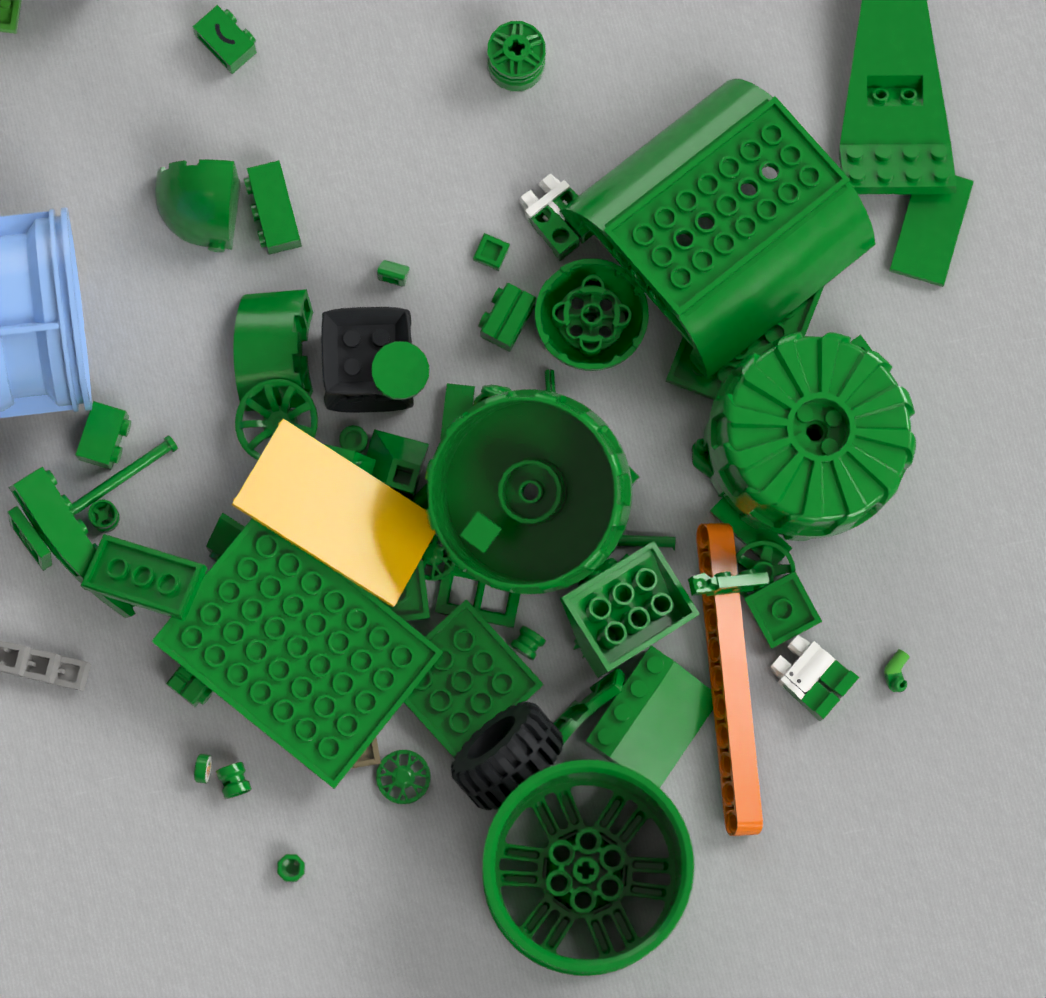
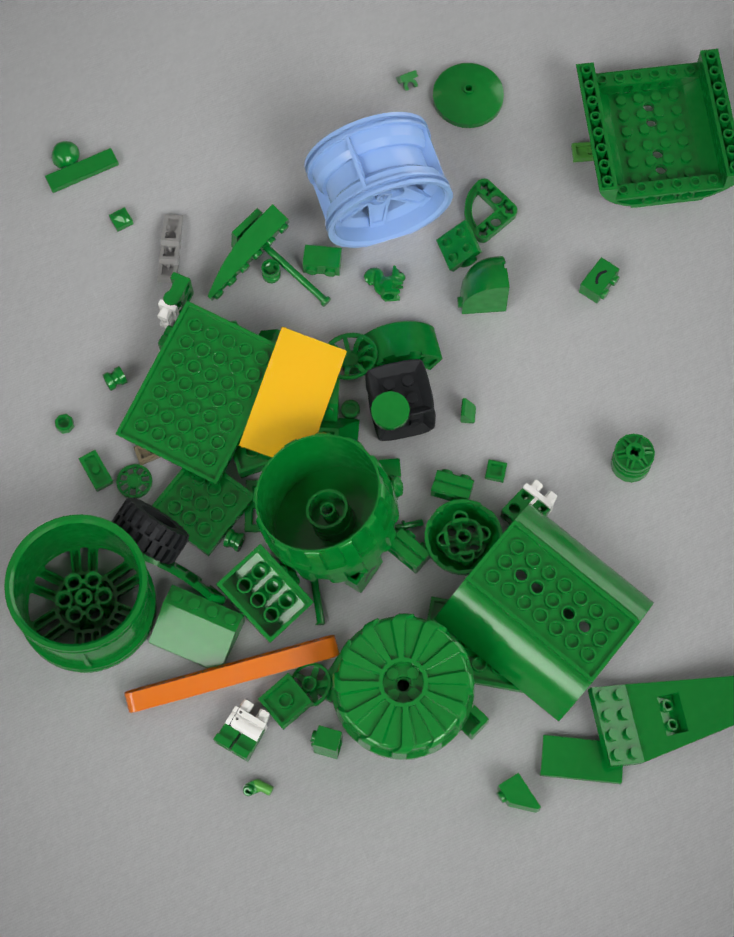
camera: 85 degrees right, 10 degrees down
green tile [80,534,208,621] -> none
green tile [194,754,212,784] -> none
green brick [244,160,302,255] -> none
green tile [460,511,502,553] -> none
green hinge [688,569,770,596] -> none
none -> green plate [78,450,114,492]
none -> green hips [157,272,194,328]
none -> green brick [310,725,343,759]
none -> green animal [364,265,406,302]
none -> green brick [388,528,430,574]
none -> green plate [436,220,482,272]
none -> green beam [464,178,517,243]
none -> green slope [496,773,541,813]

